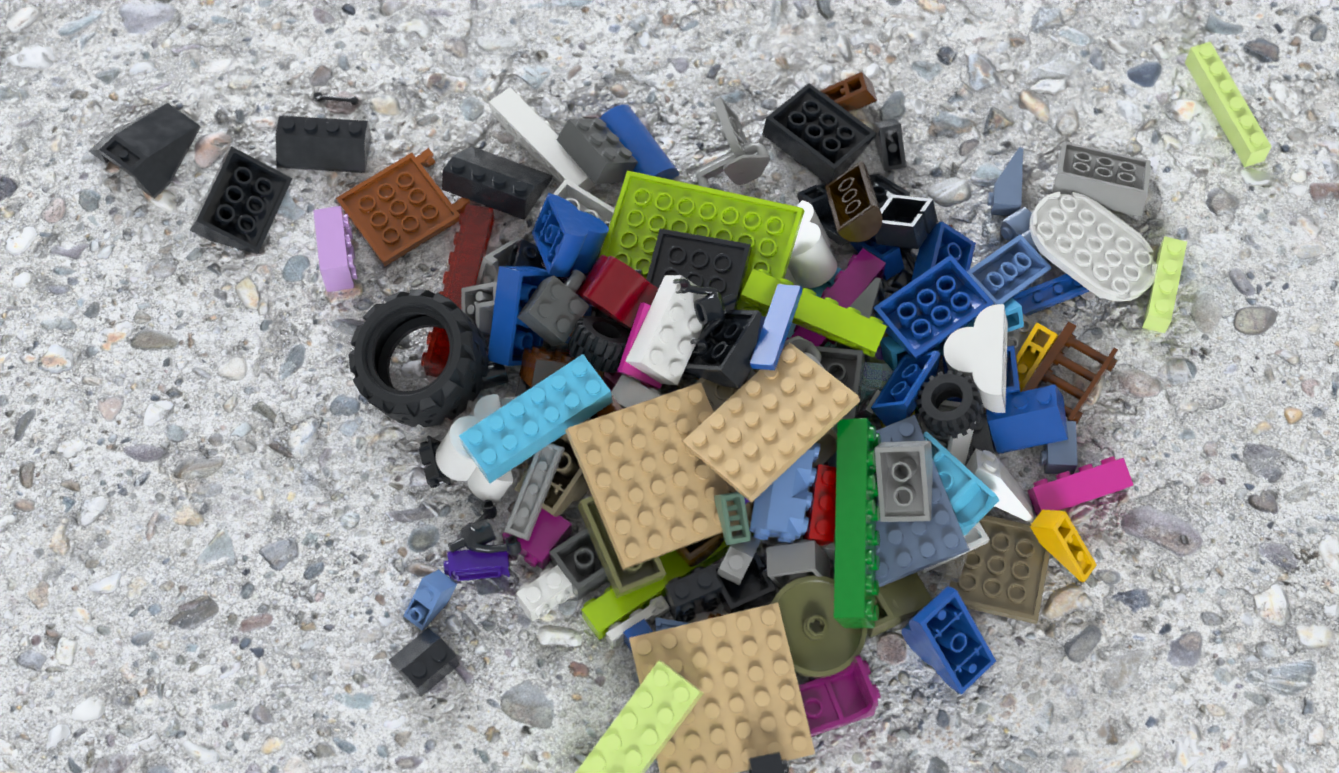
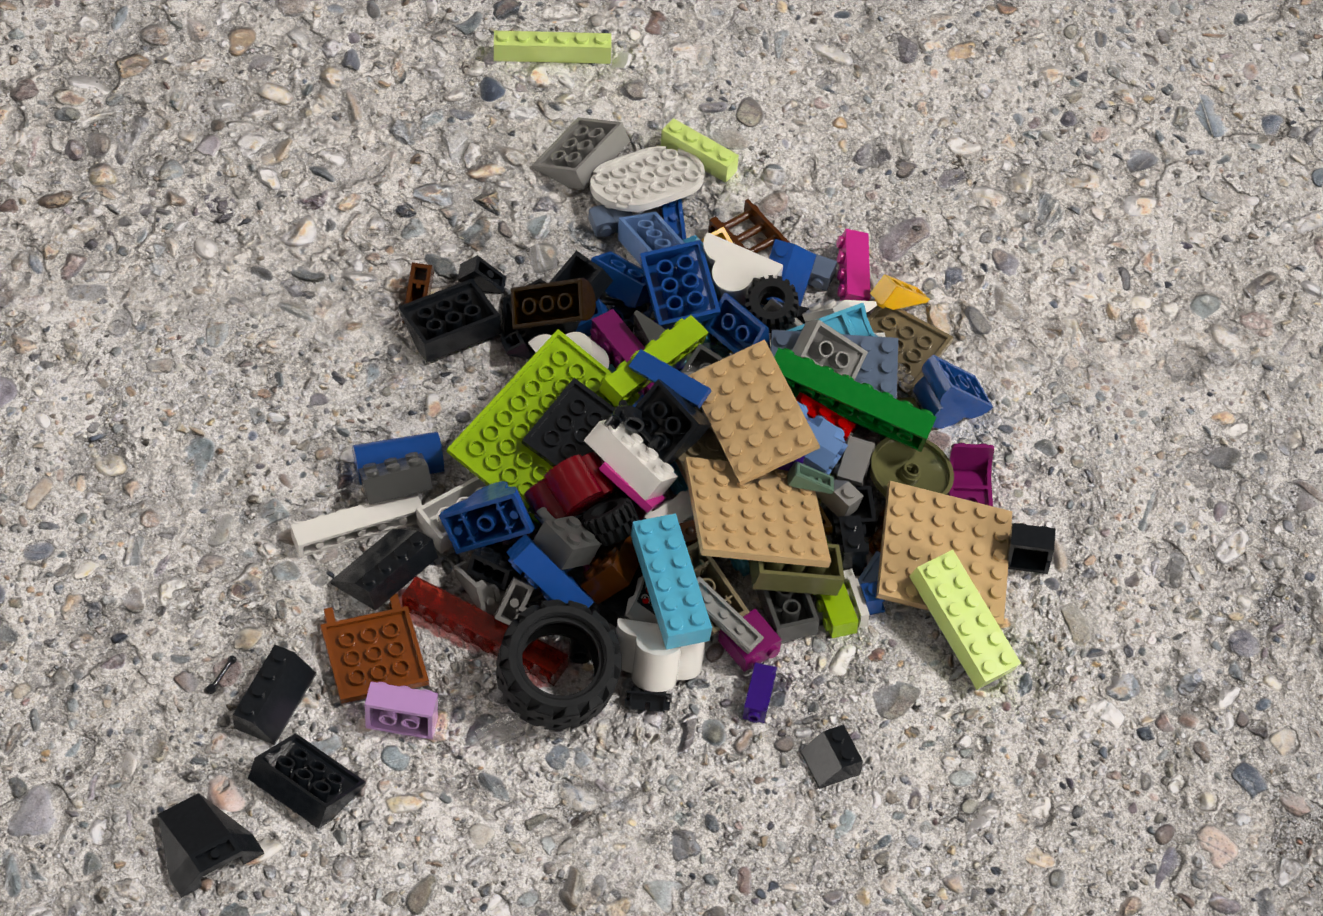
camera: 75 degrees left, 10 degrees down
medium blue slope [404,570,457,630] -> none
black piece [448,499,522,555] -> none
white brick [516,565,573,622] -> none
light grey plate [696,97,770,188] -> none
sand blue slope [987,147,1023,216] -> none

